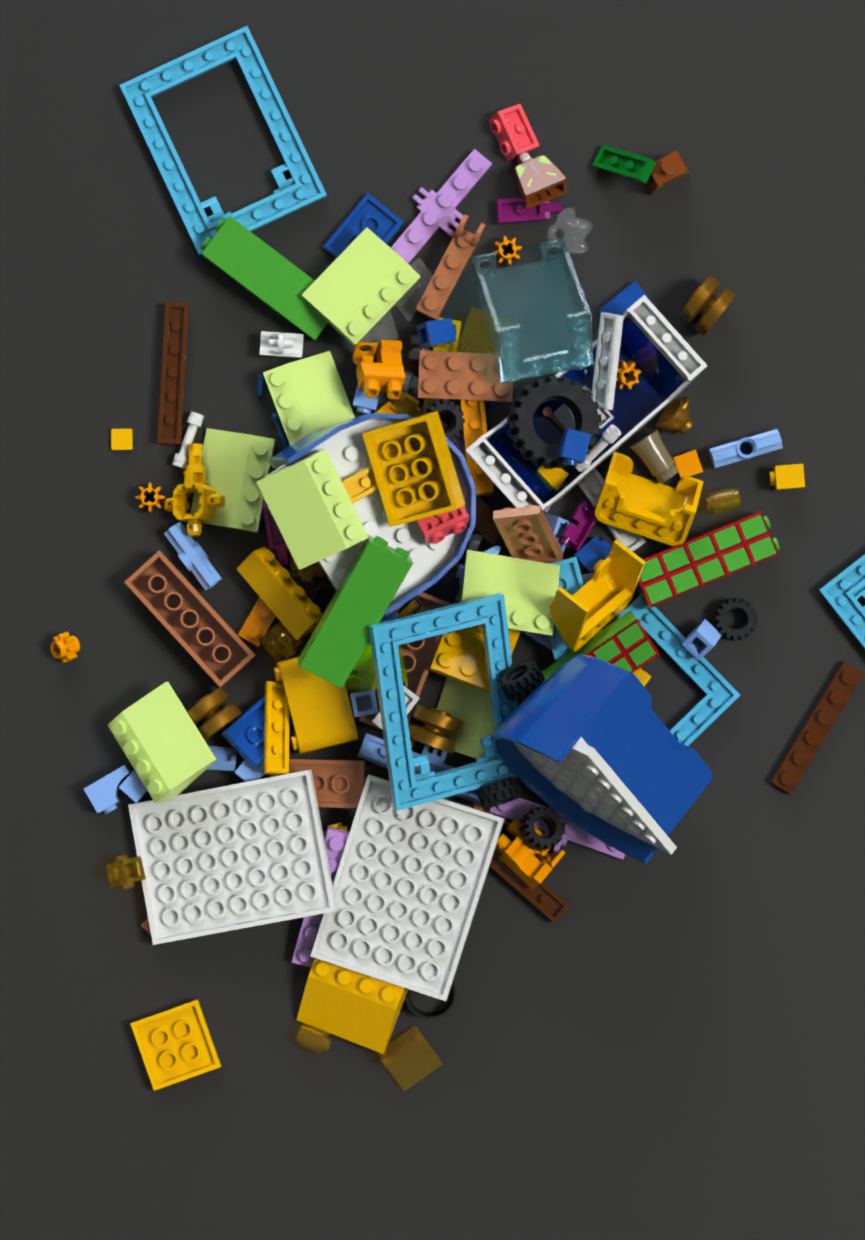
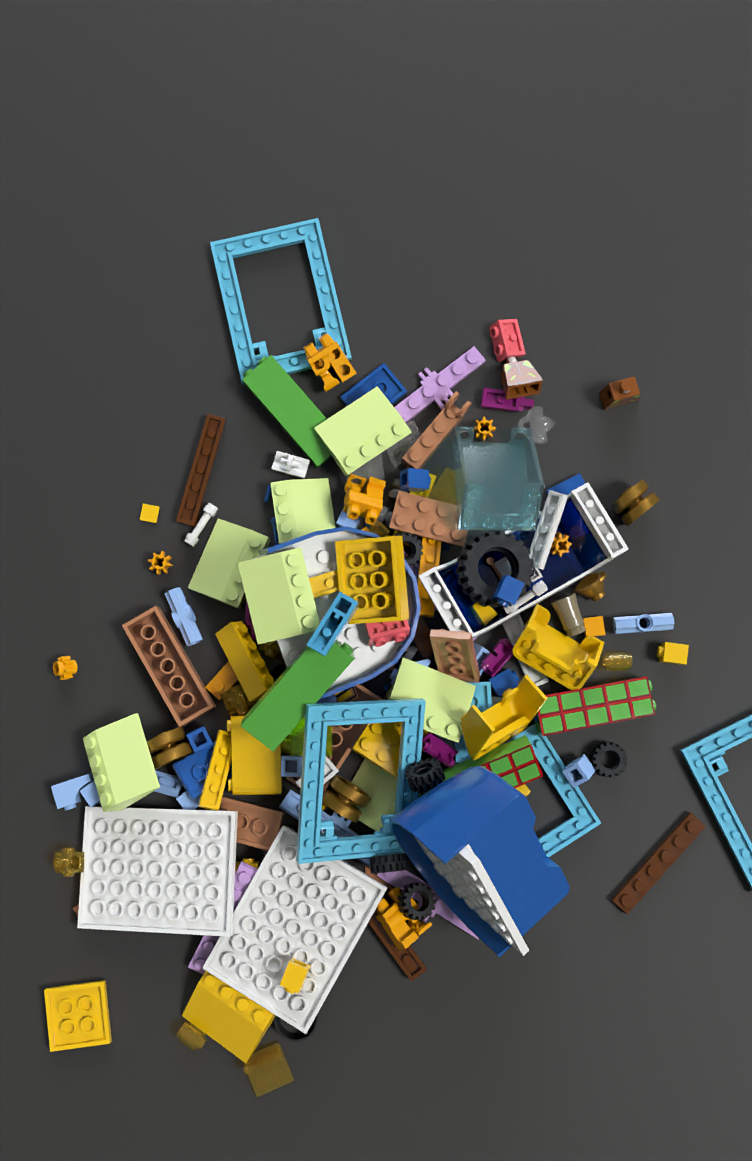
camera: 20 degrees right, 5 degrees down
yellow piece [164,443,225,537] -> none
green plate [592,144,656,184] -> none
none -> blue brick [185,724,213,753]
none -> yellow brick [280,958,311,994]
none -> light orange hips [303,333,357,392]
none -> dark azure slope [306,592,358,657]
none -> magenta hinge [422,732,458,768]

